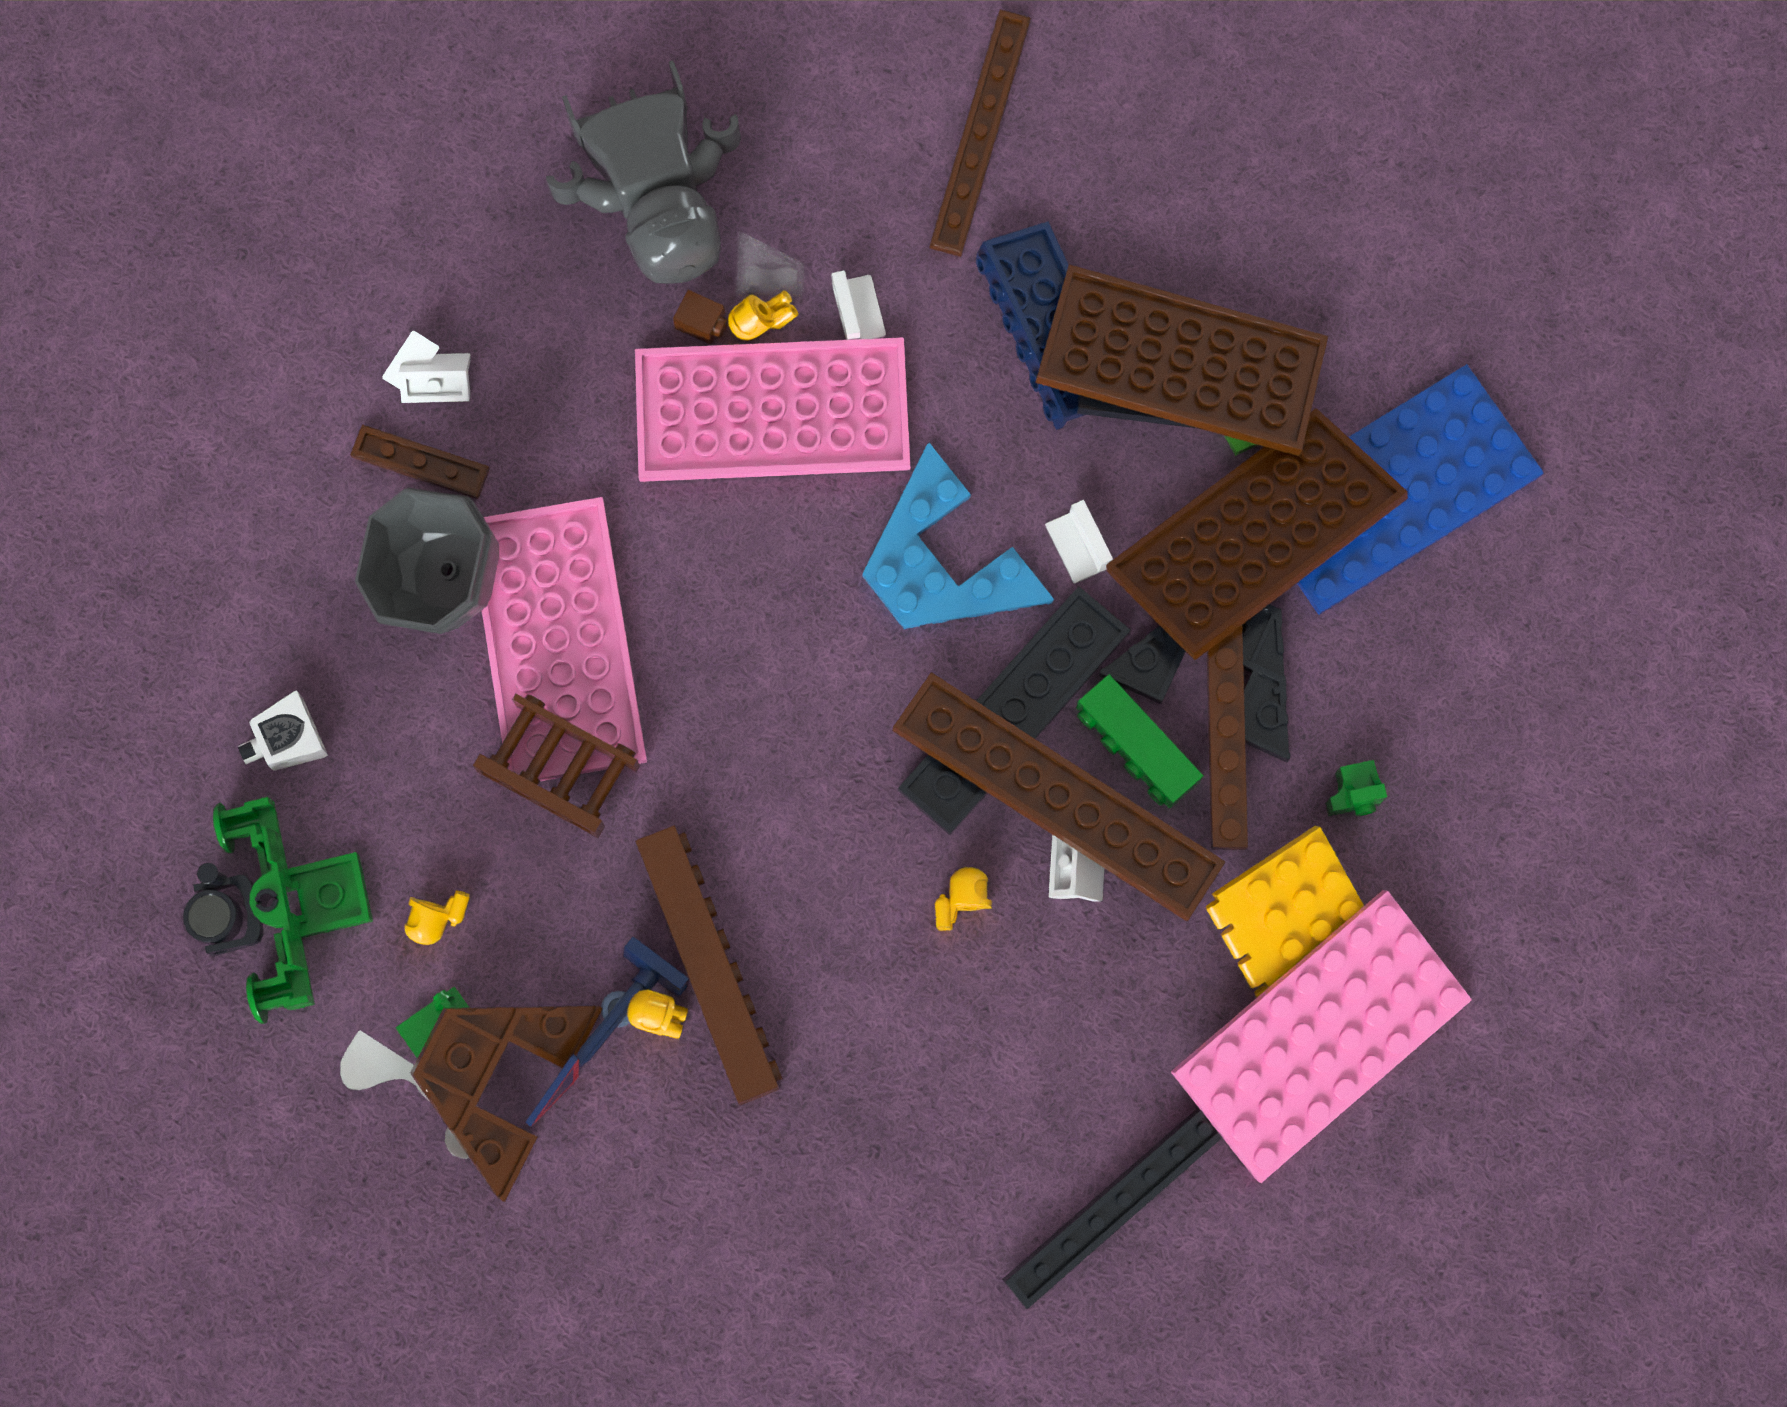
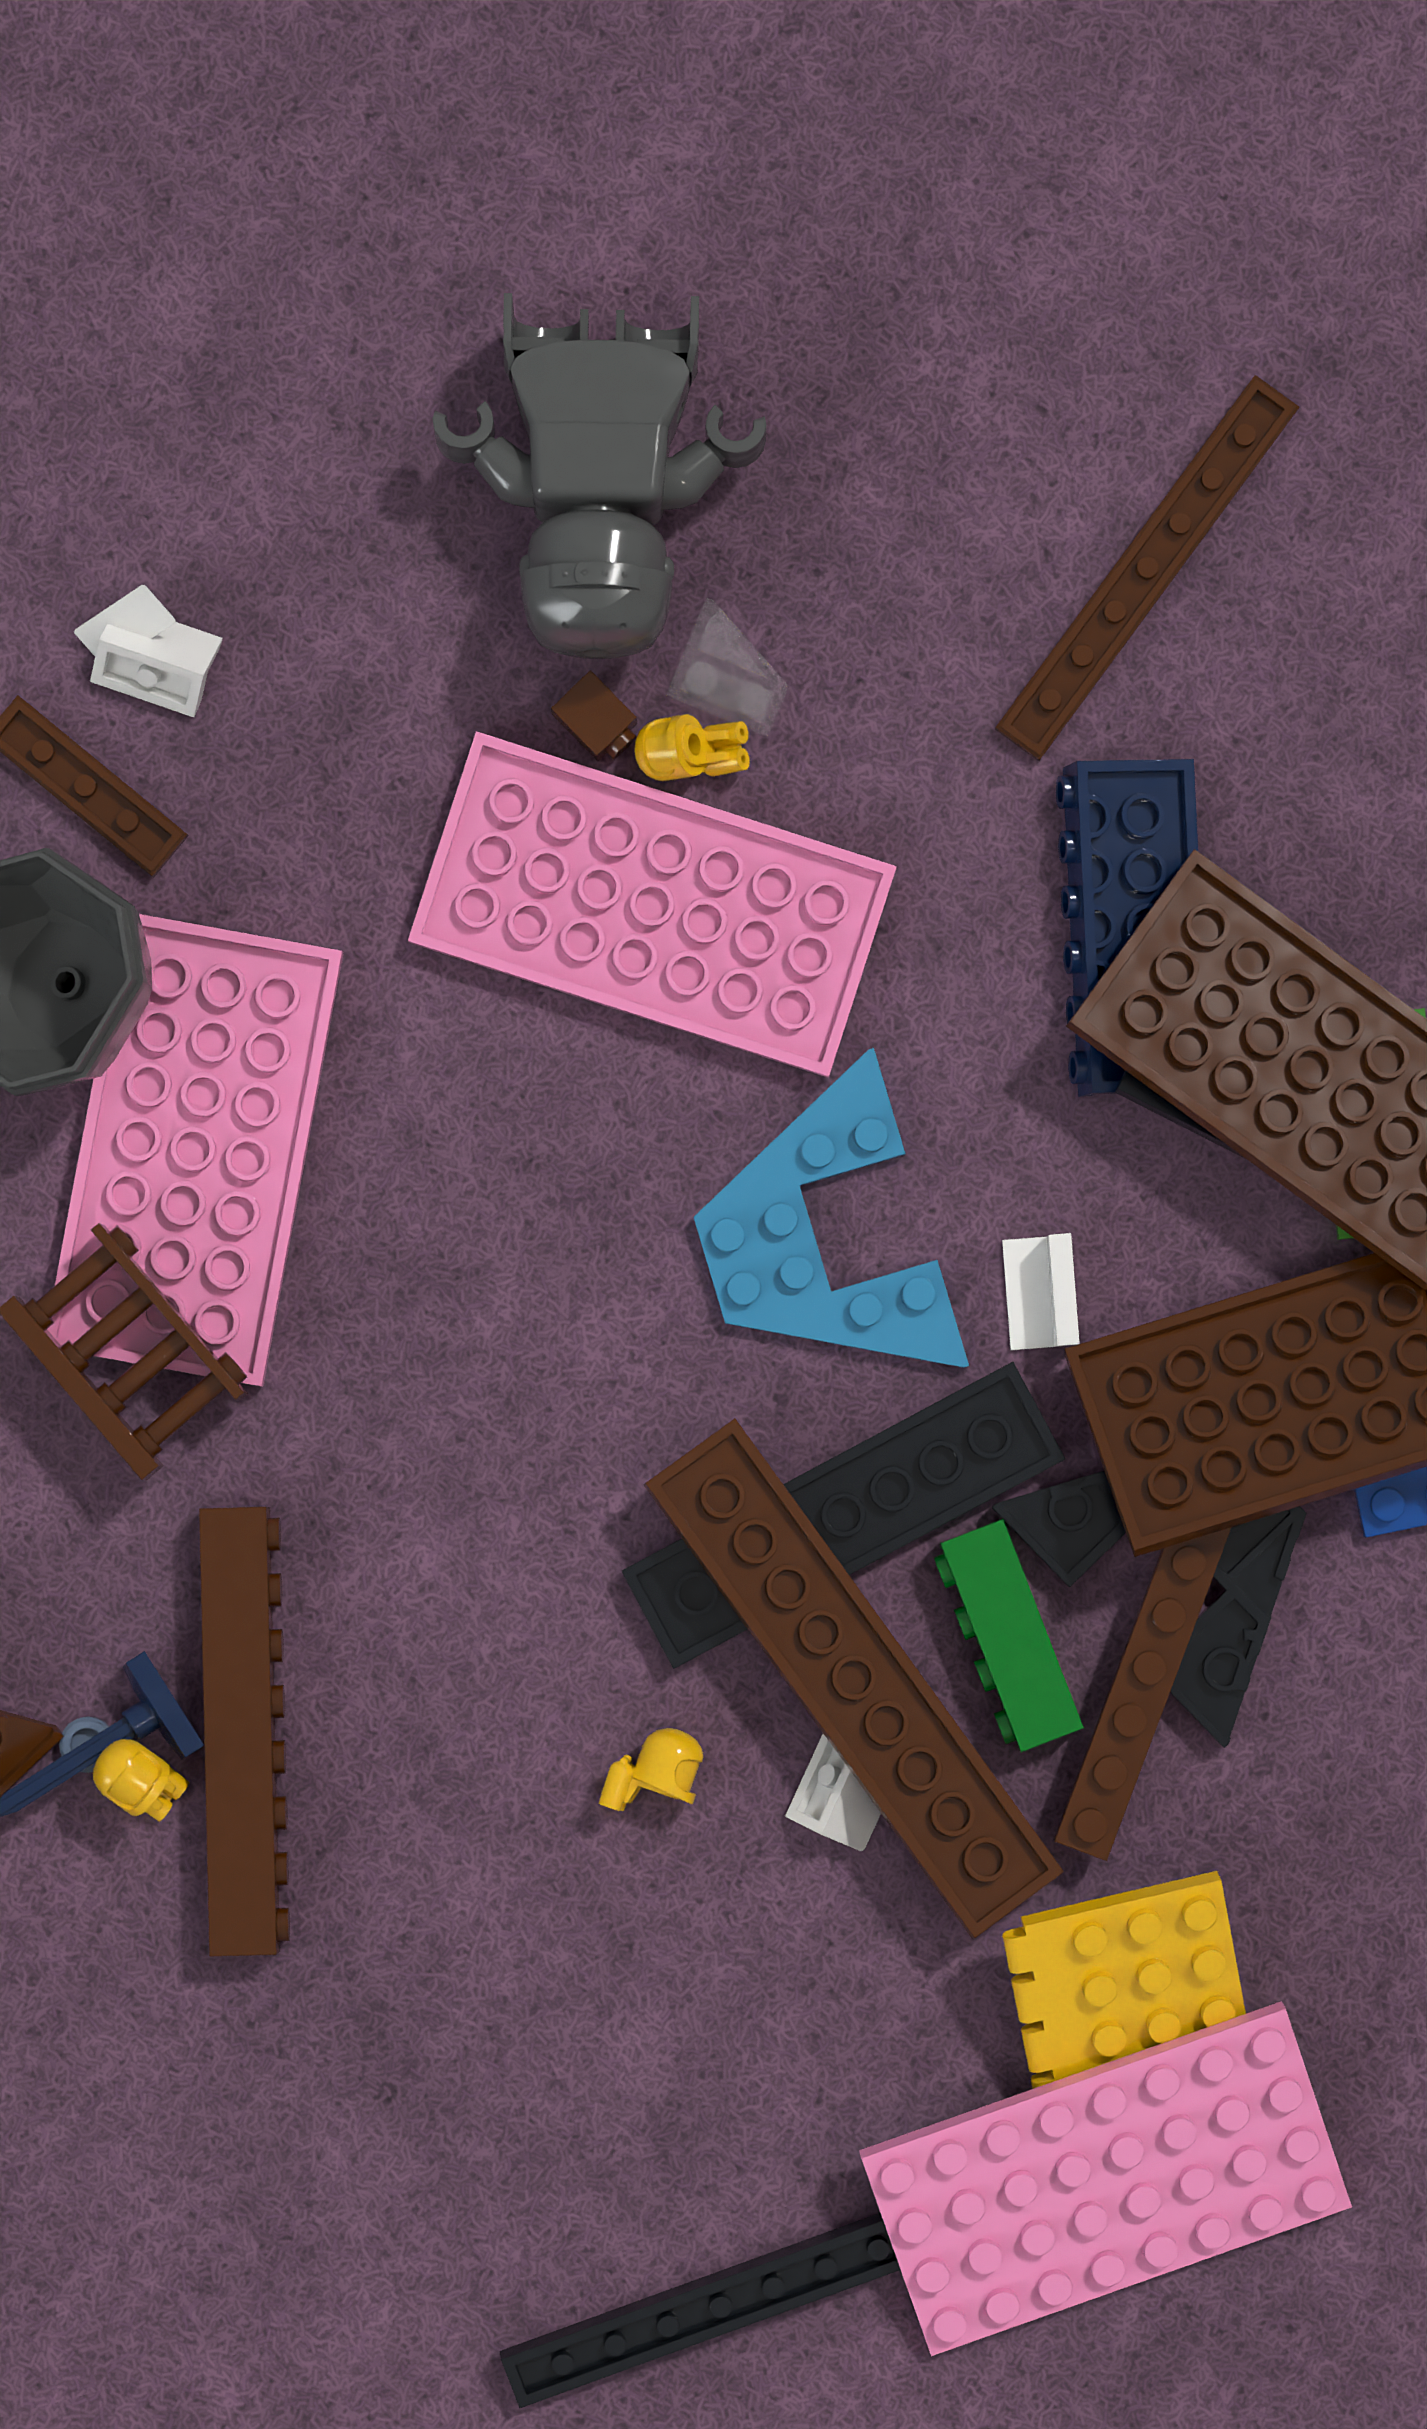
camera: 25 degrees right, 10 degrees up
white panel [832,270,886,340] -> none
green brick [1325,760,1387,817] -> none

